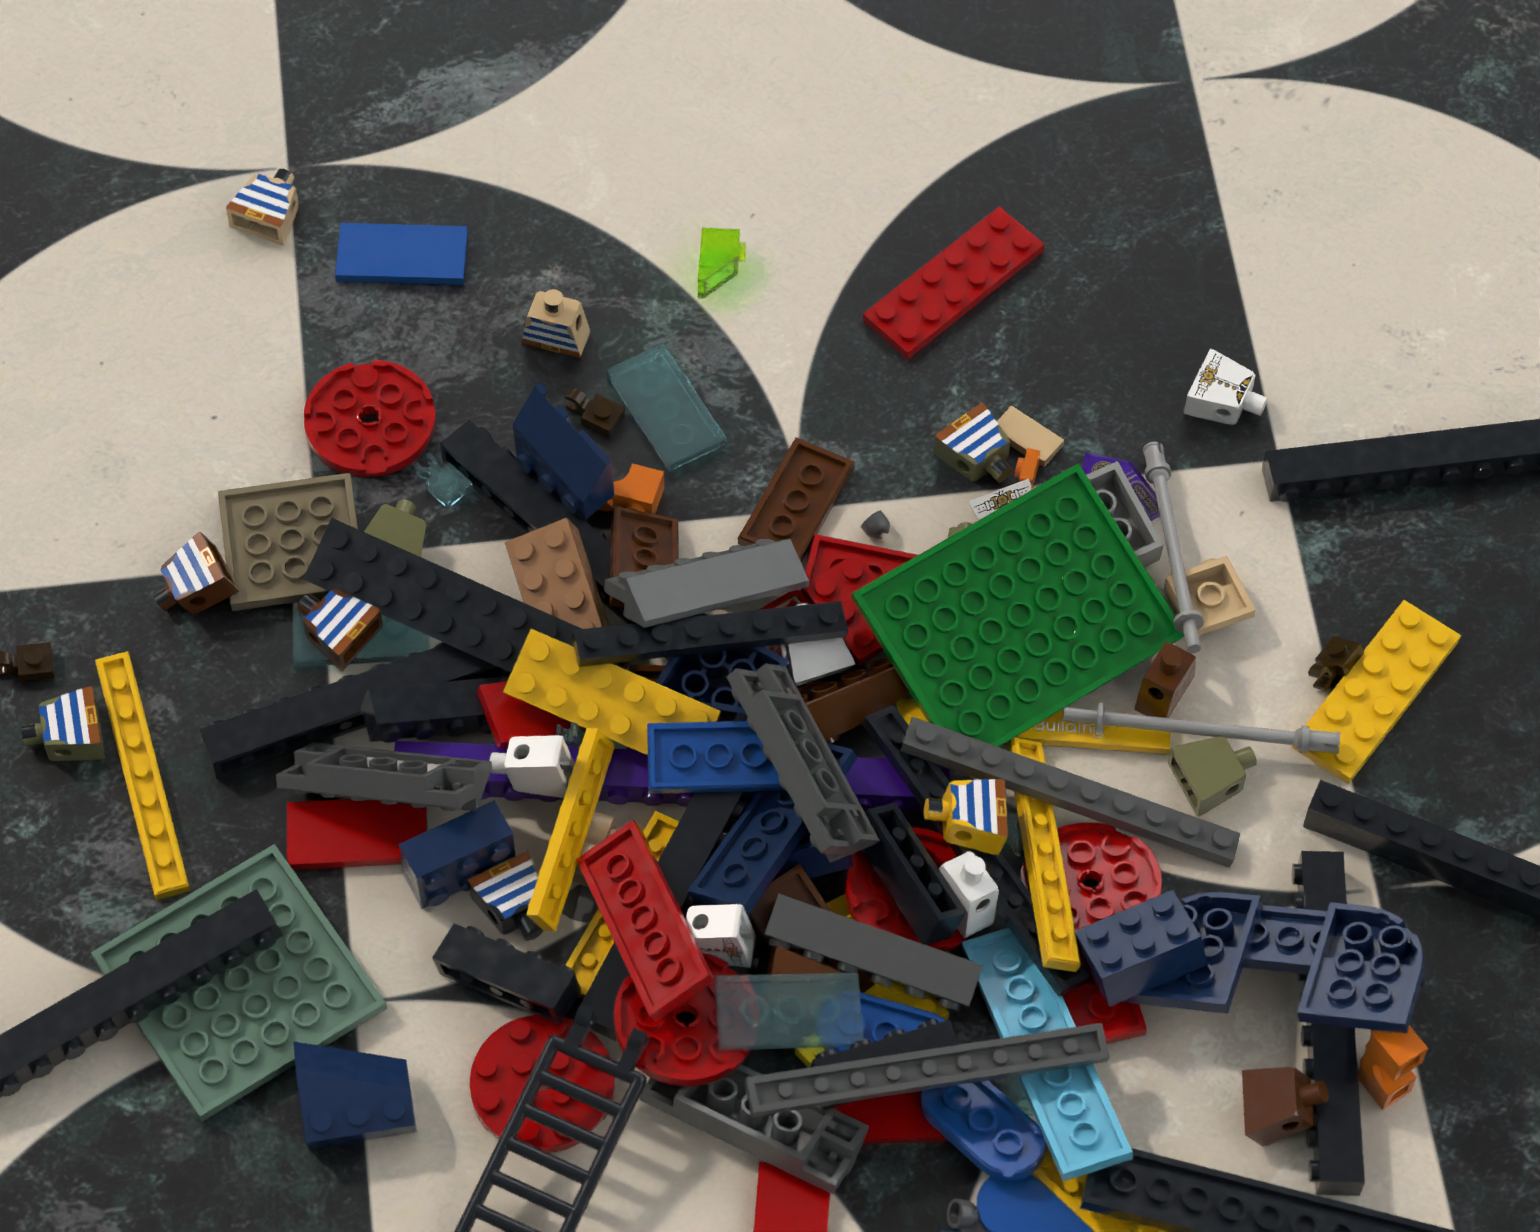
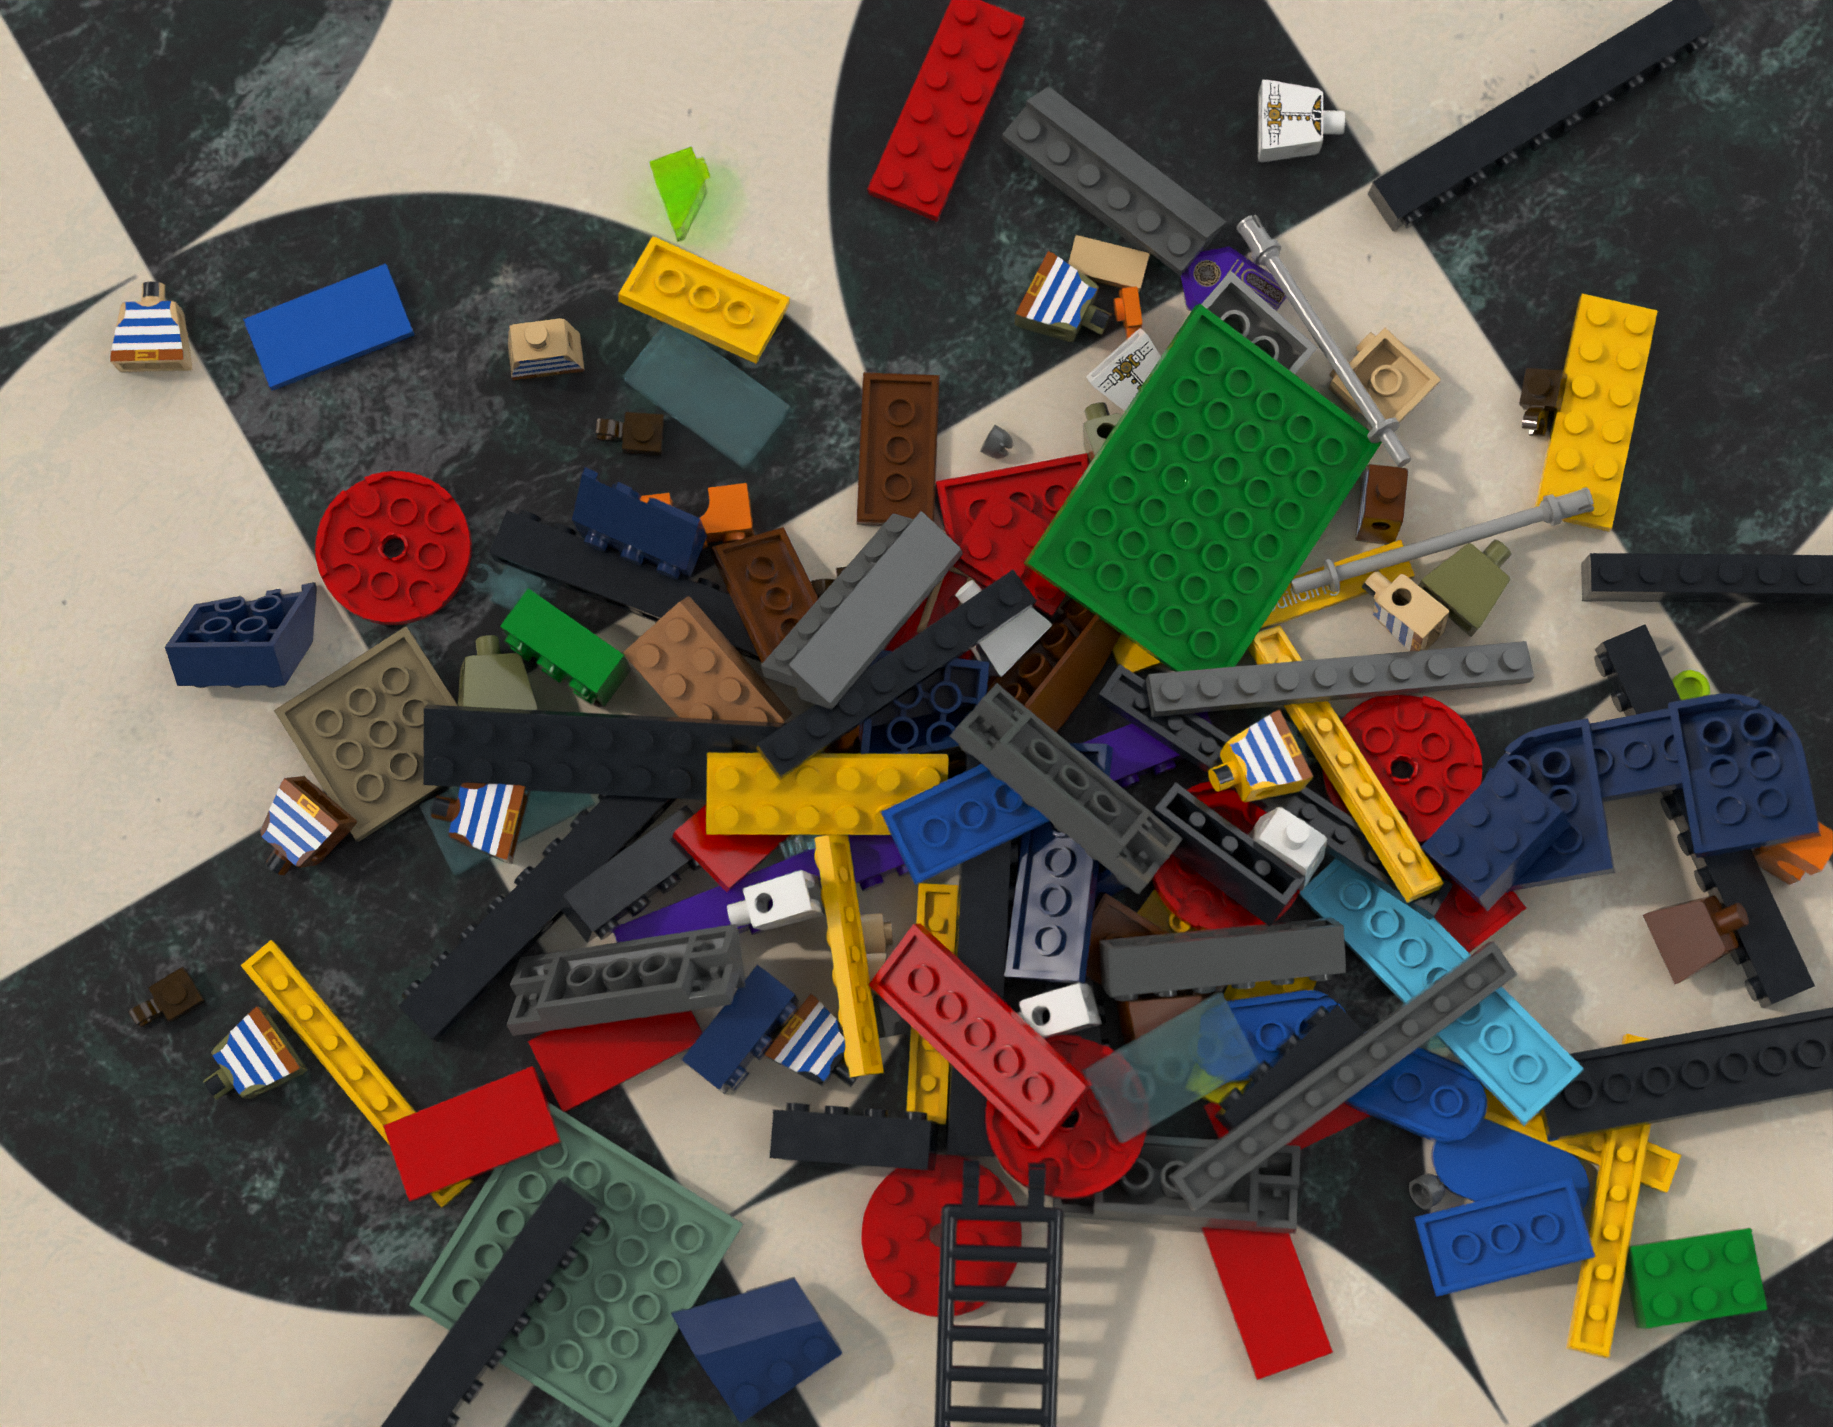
camera: 20 degrees left, 20 degrees up
none -> dark blue wedge [165,582,317,688]
none -> red tile [383,1066,562,1202]
none -> green brick [500,588,632,707]
none -> yellow plate [618,236,790,364]
none -> dark grey slope [1002,87,1227,276]
none -> tan torso [1362,570,1450,651]

